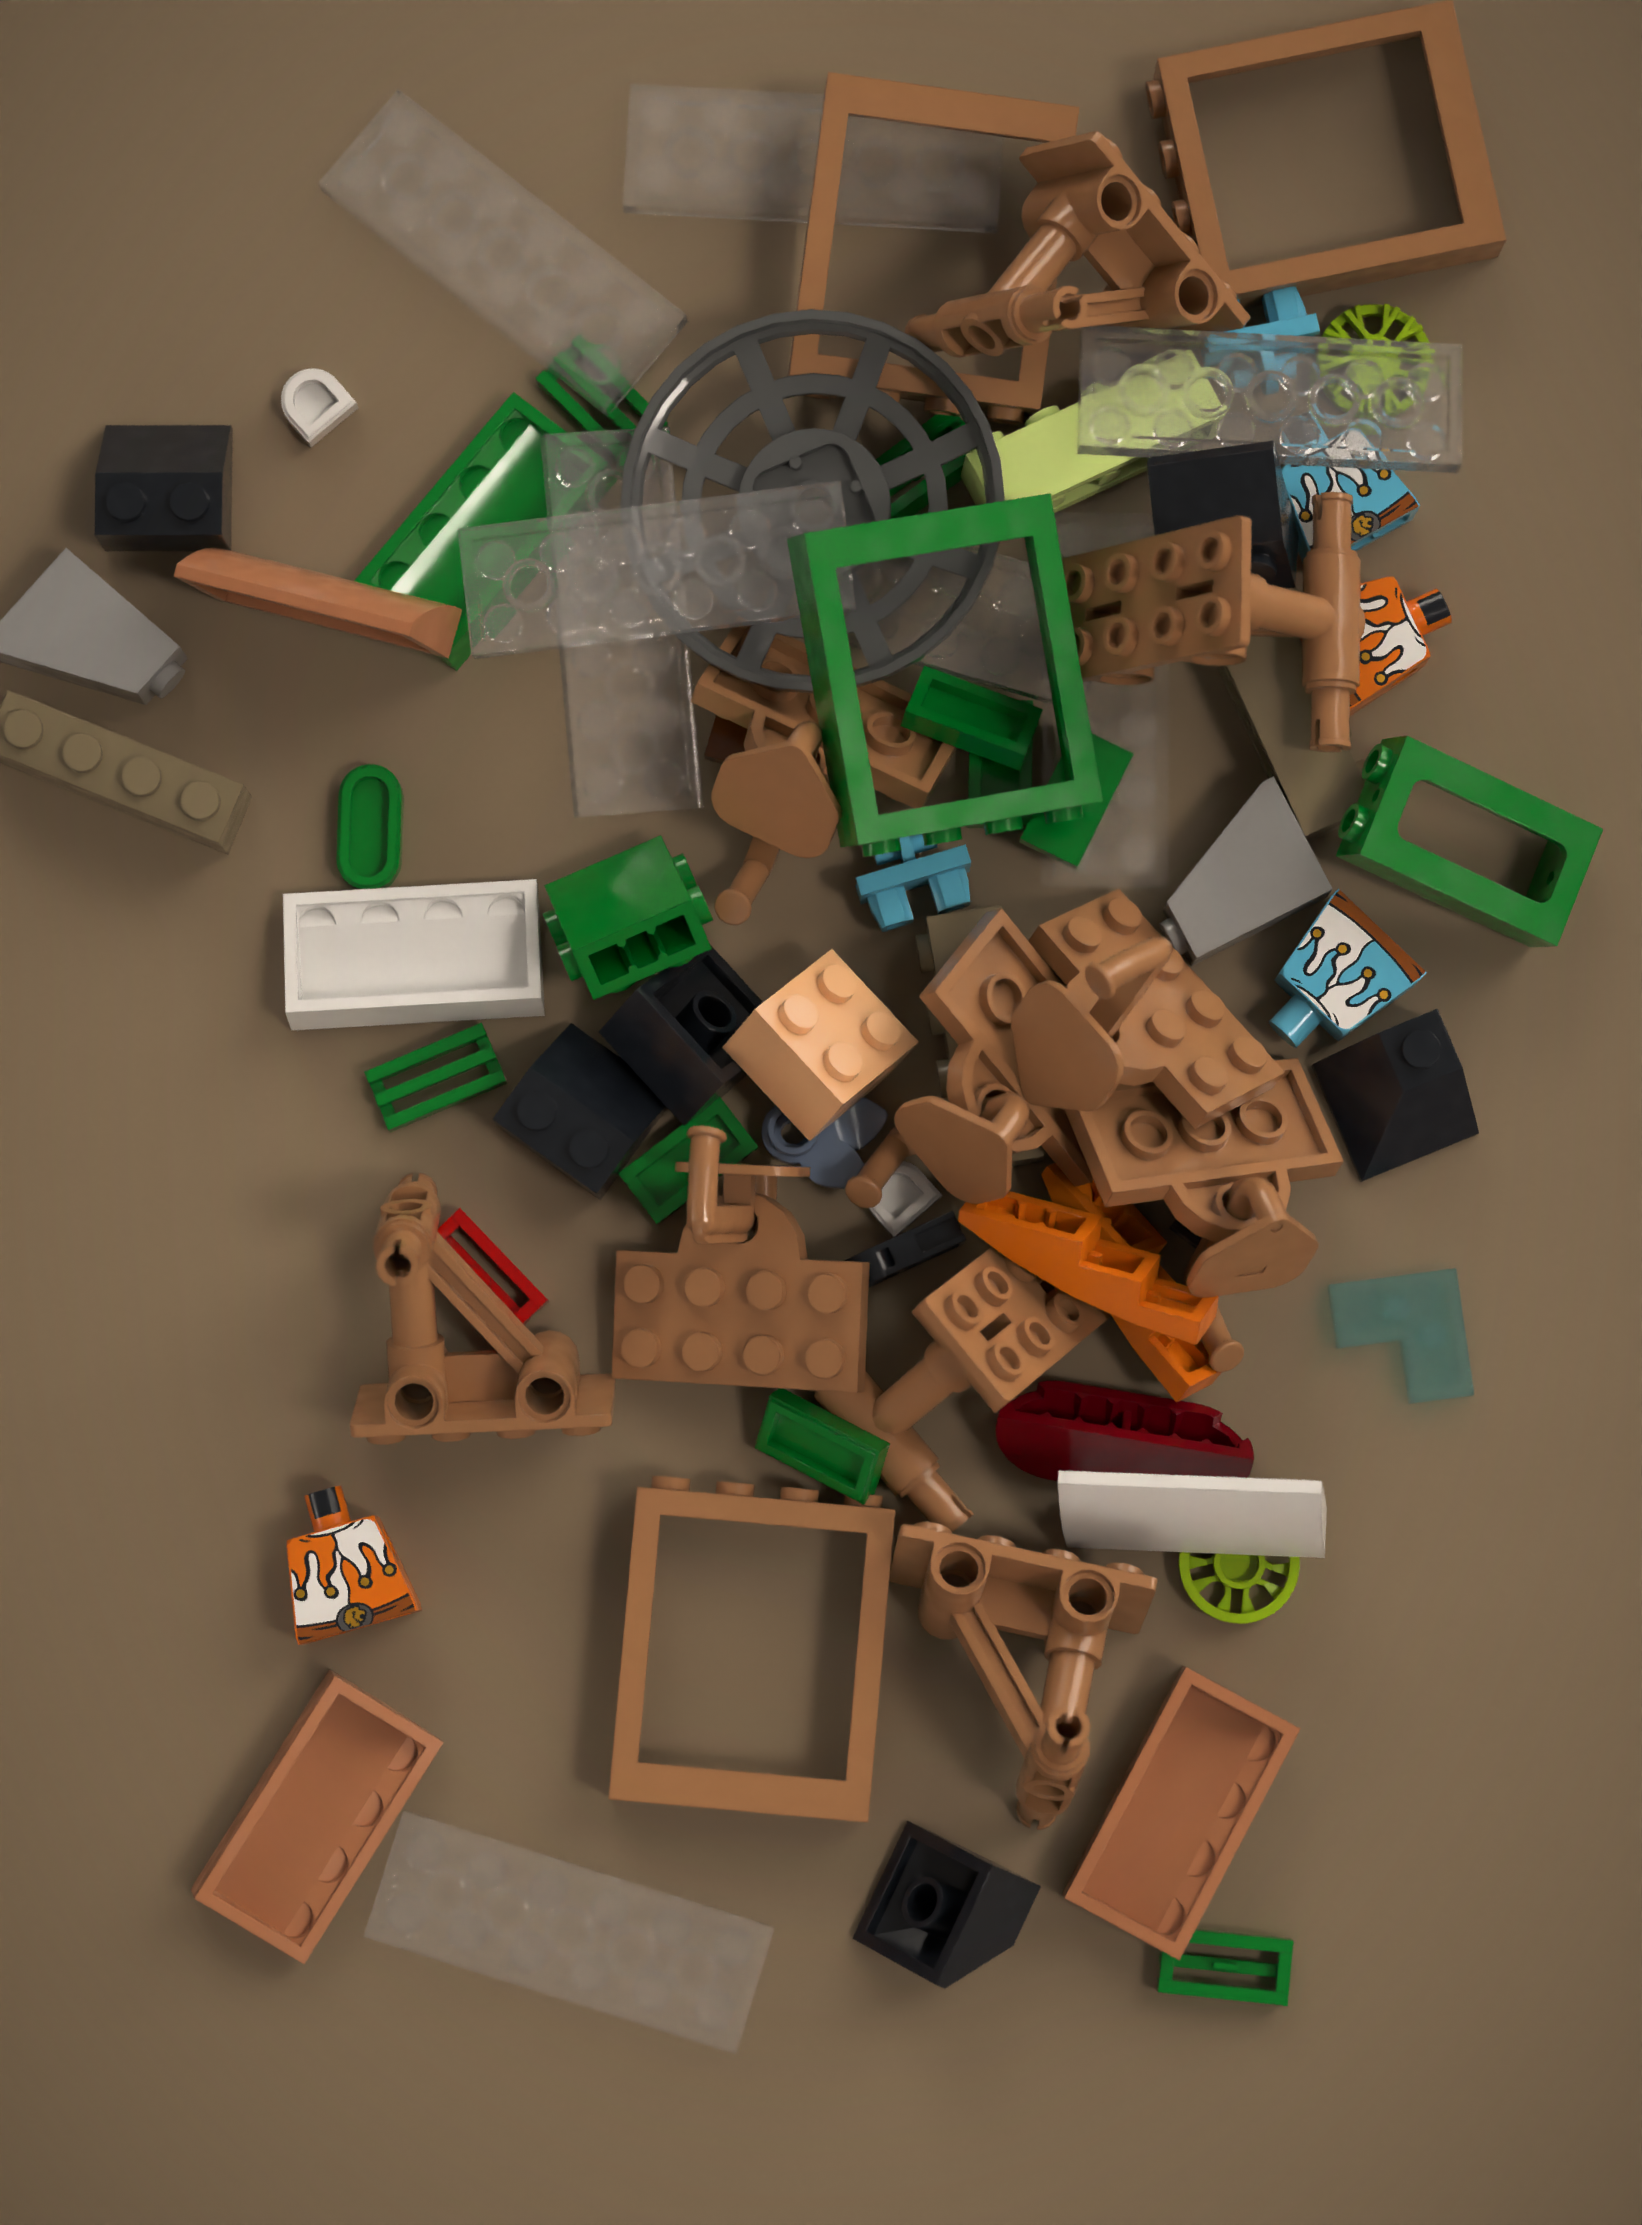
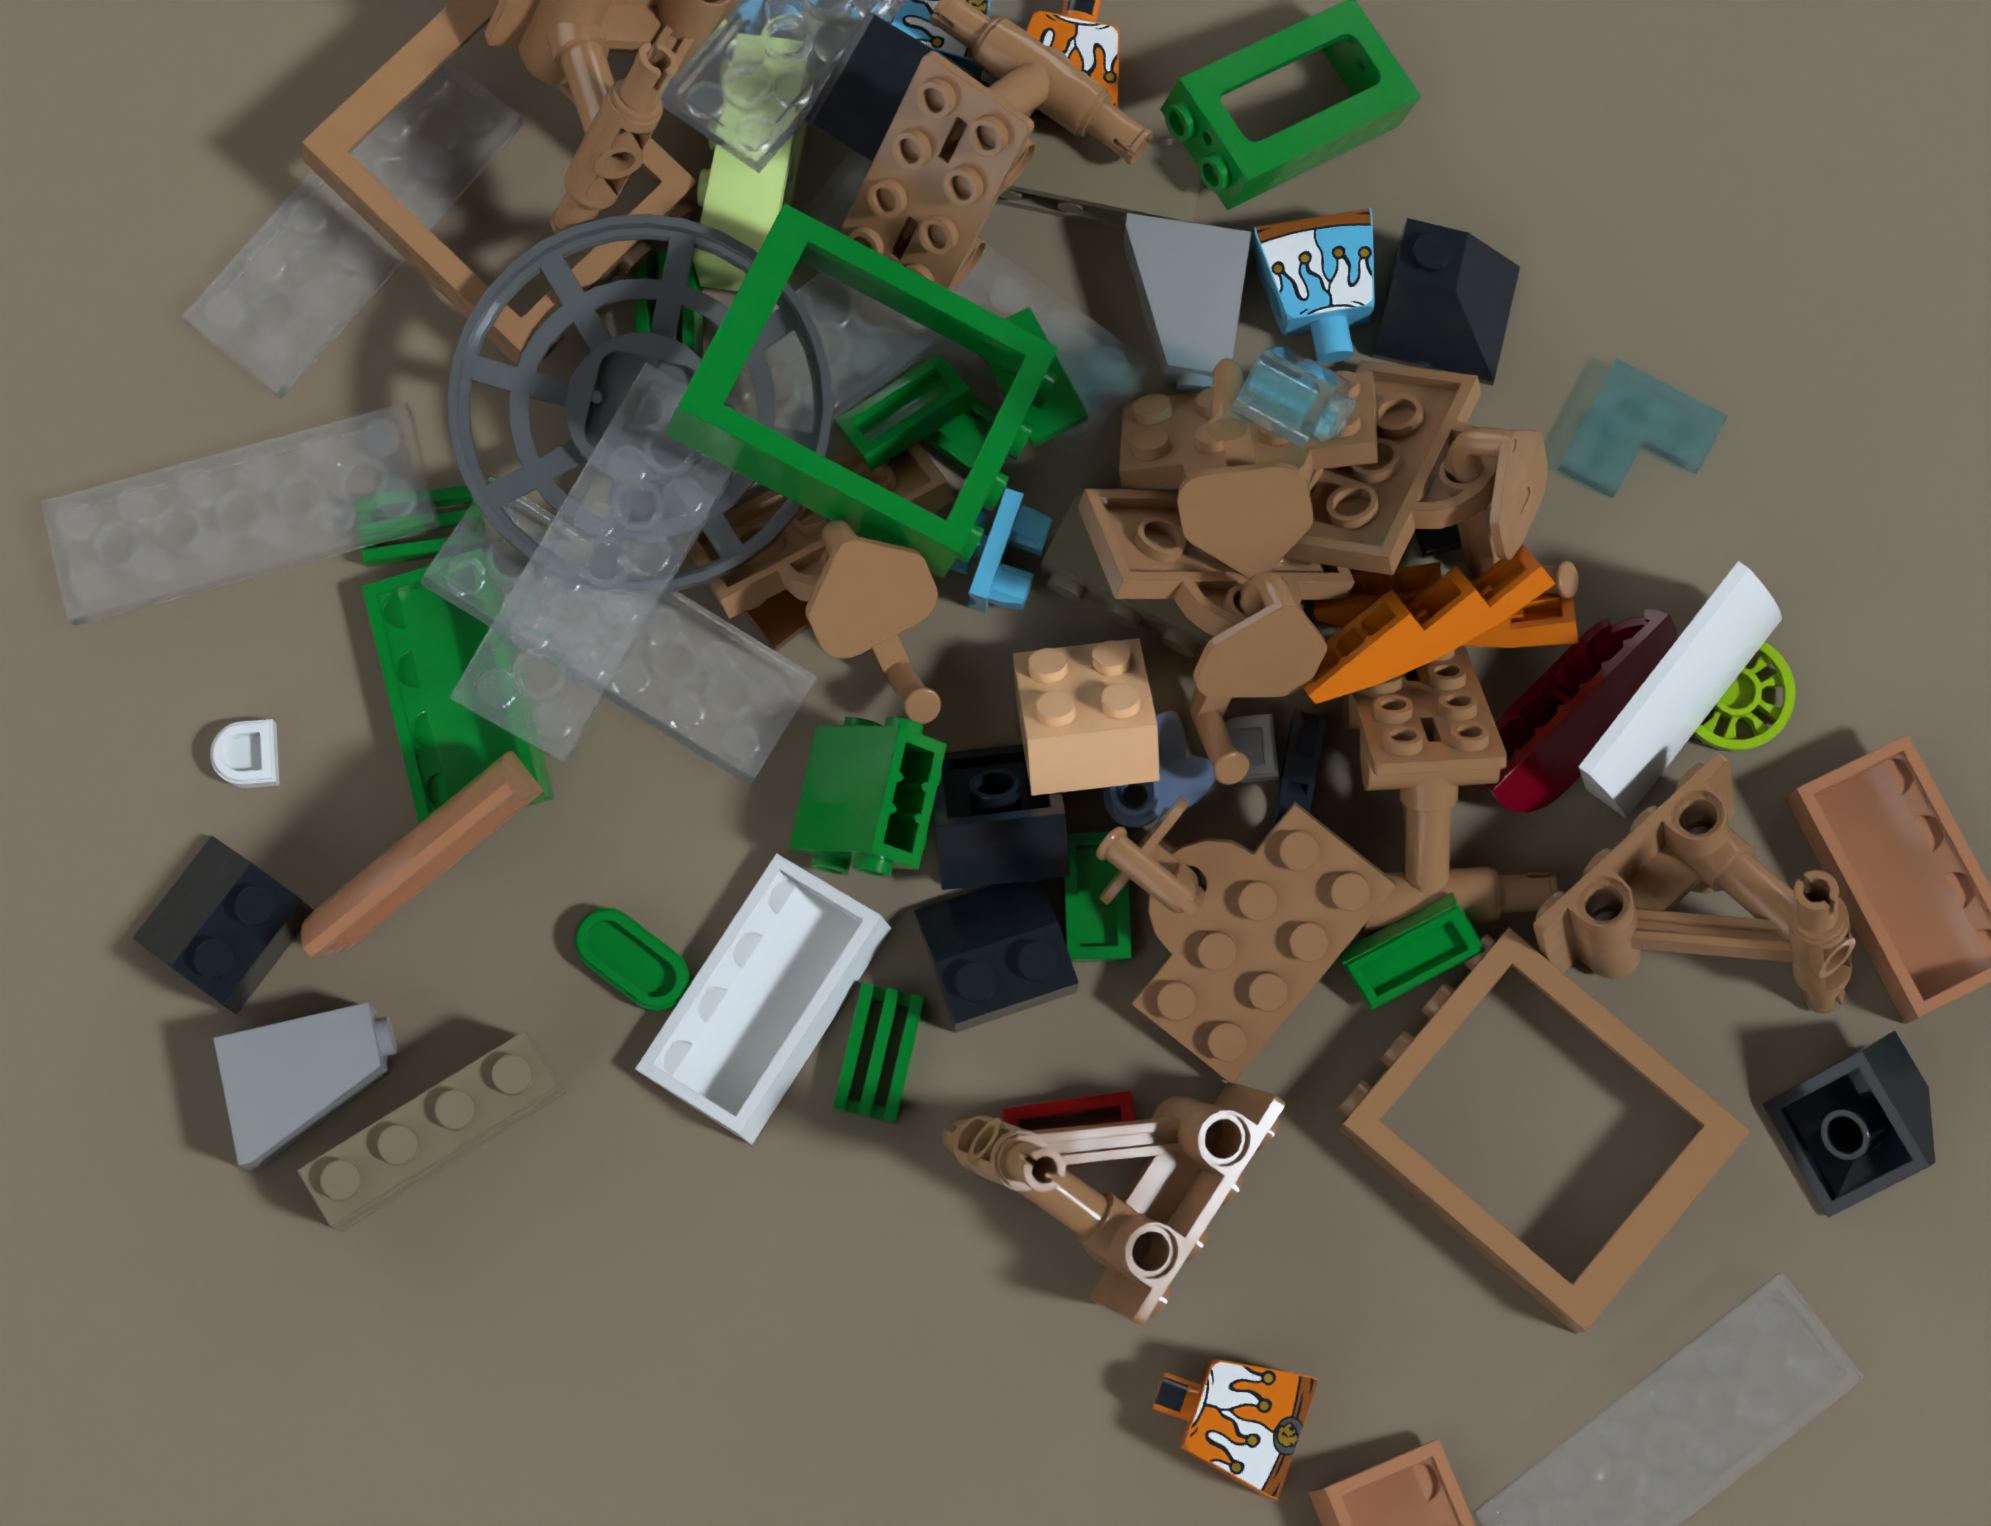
camera: 60 degrees left, 5 degrees down
none -> clear light blue brick [1231,346,1358,449]

